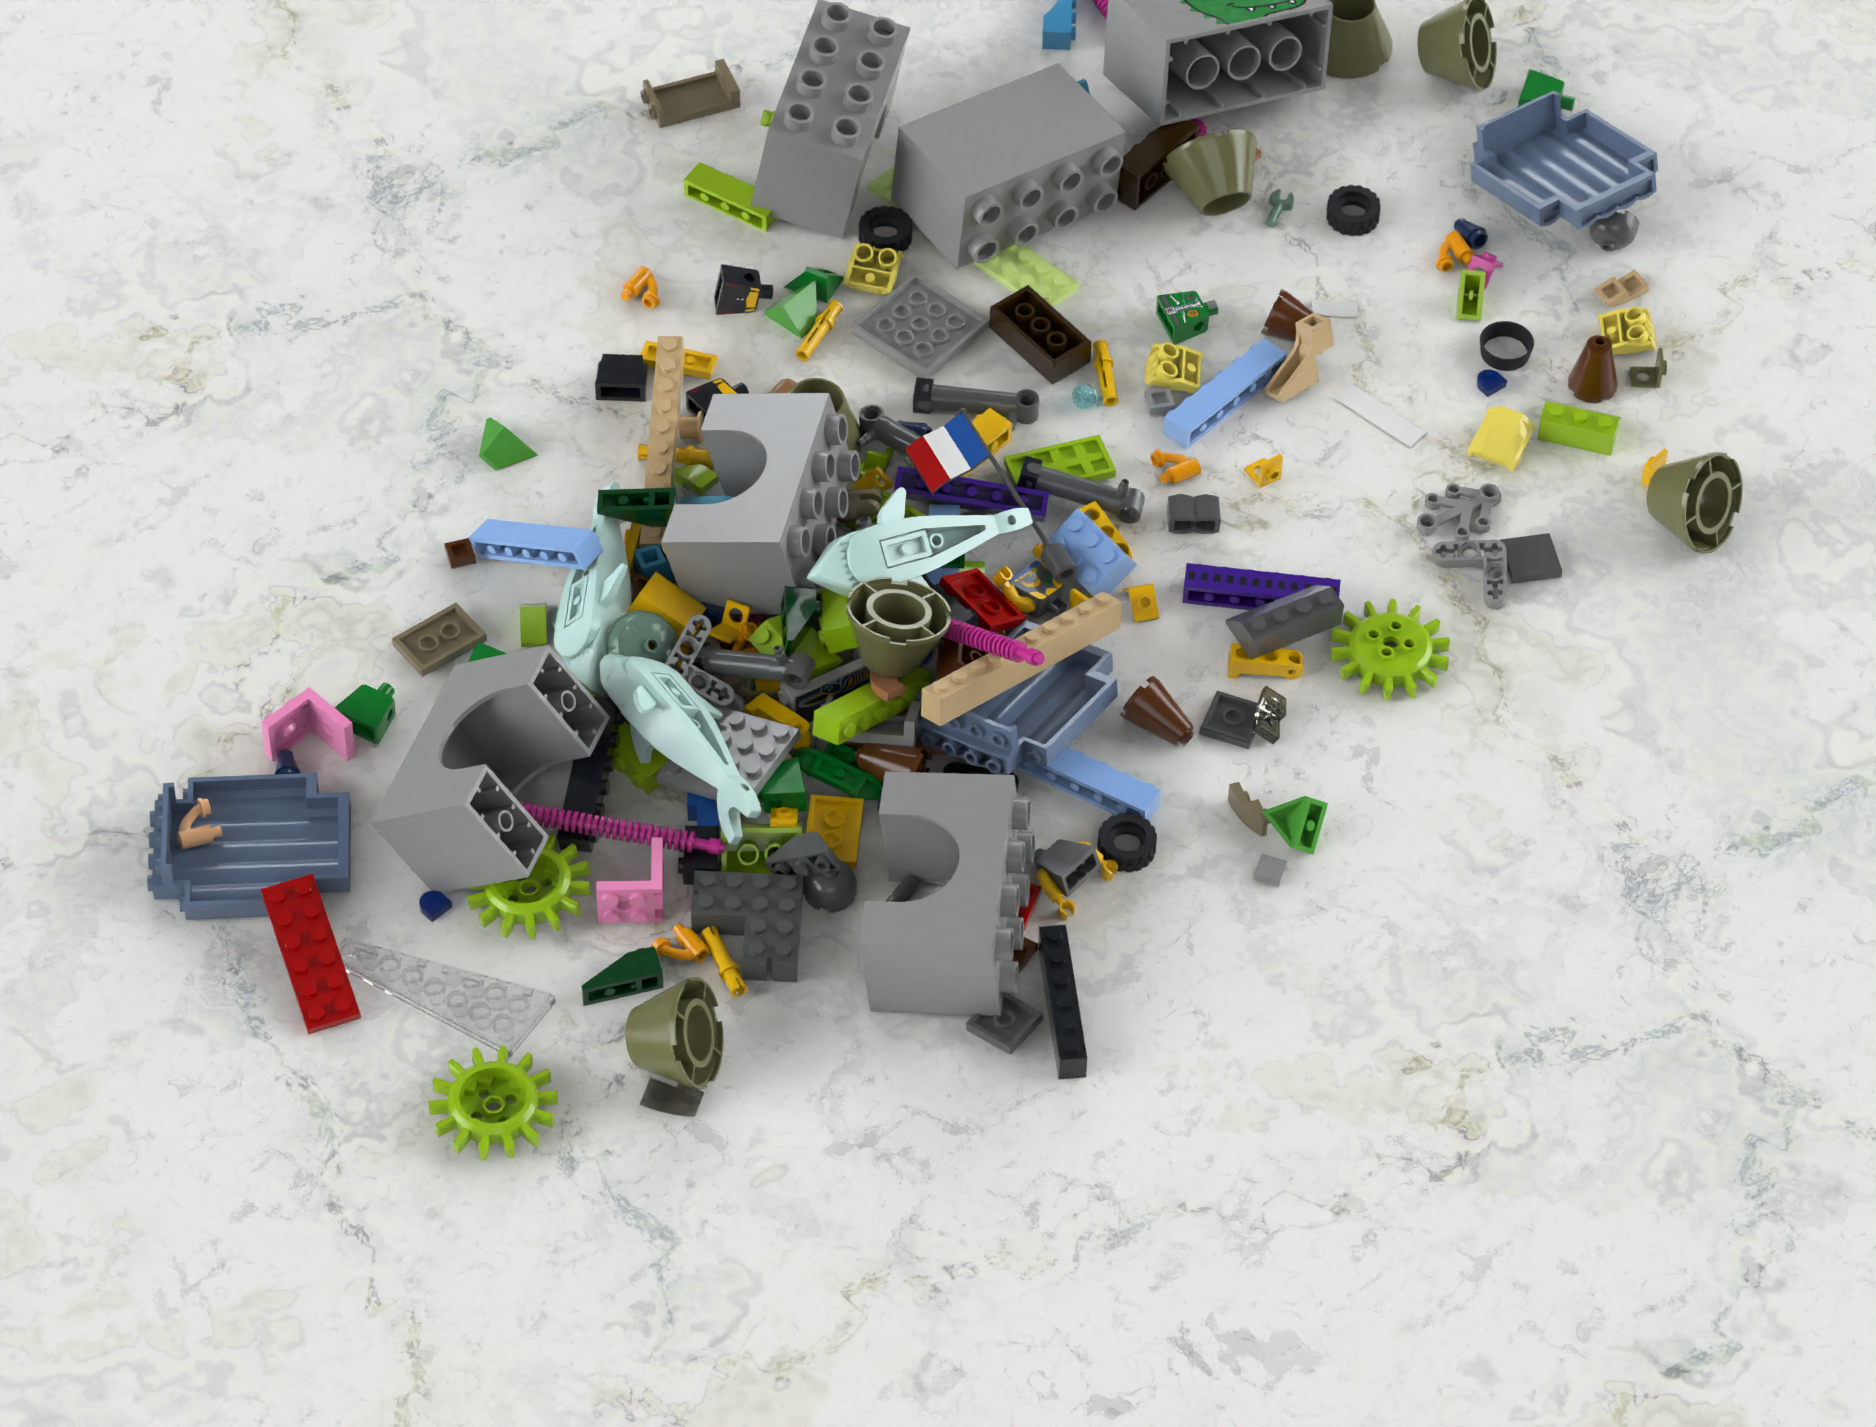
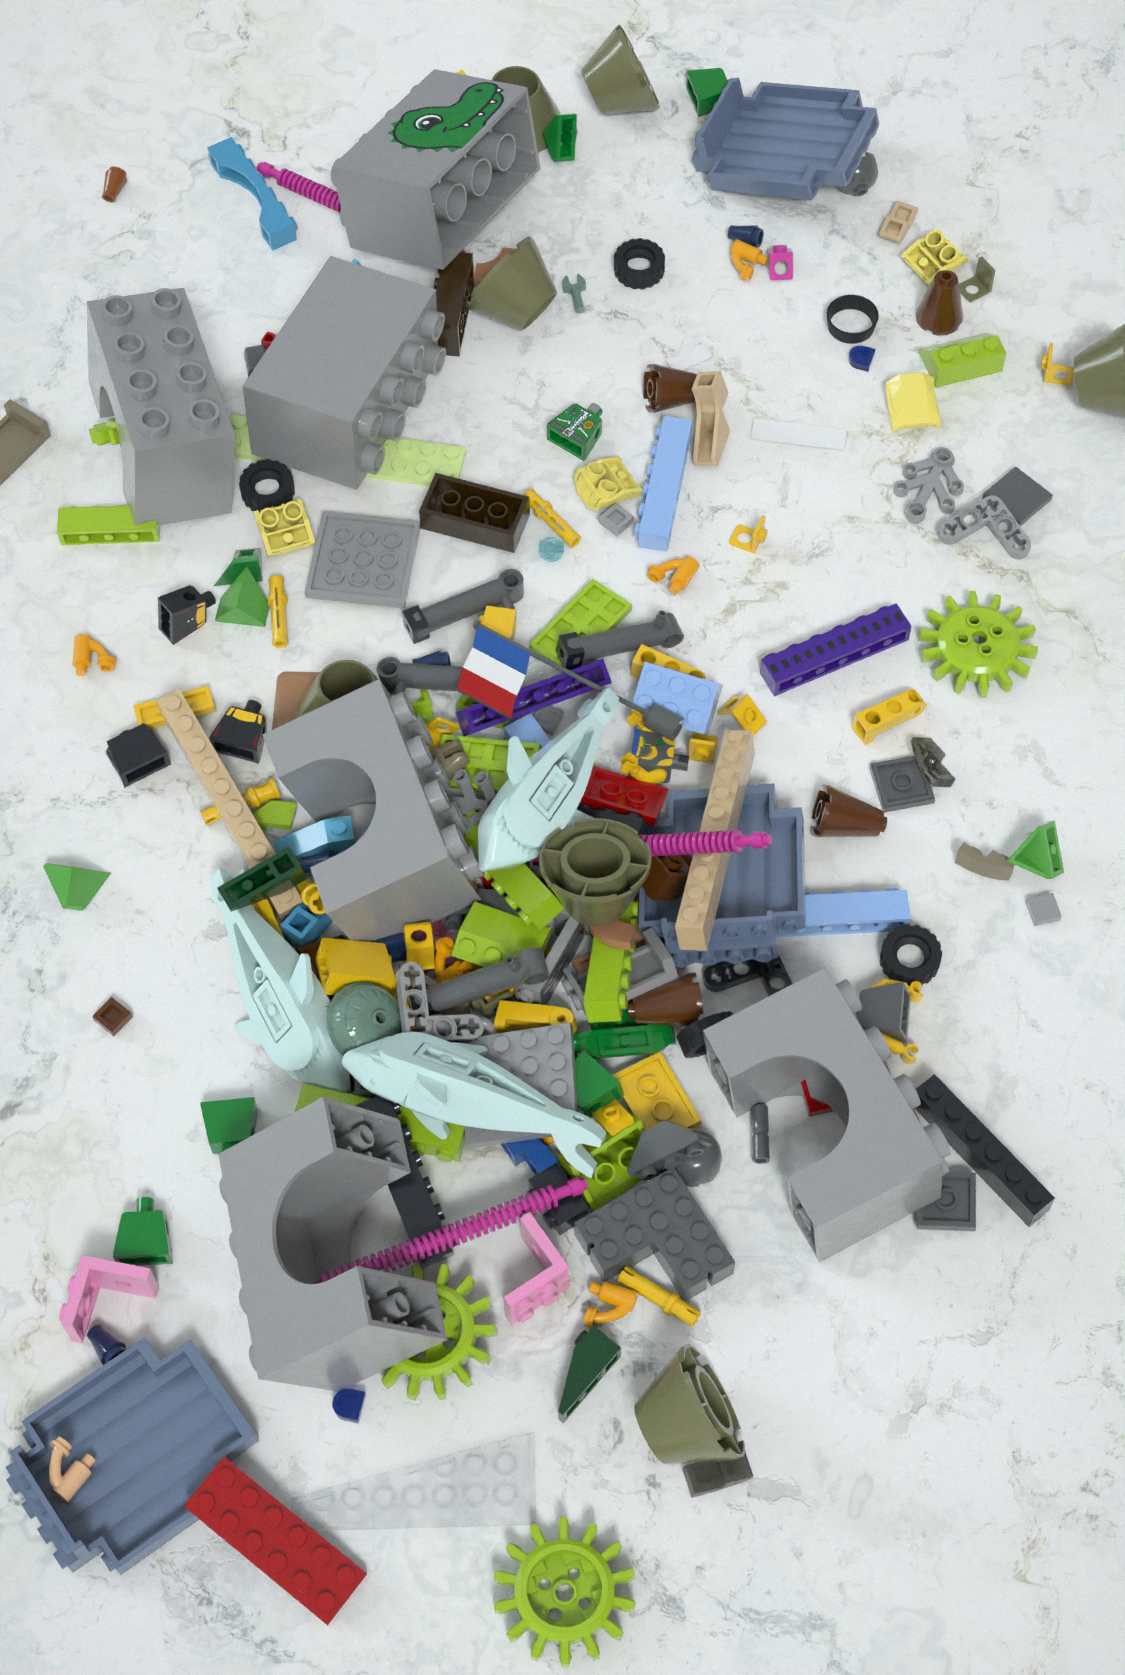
camera: 30 degrees left, 10 degrees up
dark tan plate [392,602,487,677] -> none
light blue brick [468,519,604,570] -> none
lime slope [520,603,547,647] -> none
tan piece [679,411,704,443] -> none
dark green slope [780,586,821,657] -> none
dark grey brick [1167,494,1221,534] -> none
dark grey slope [1225,585,1344,660] -> none
lime slope [1456,269,1486,321] -> none
none -> green slope [542,113,578,162]

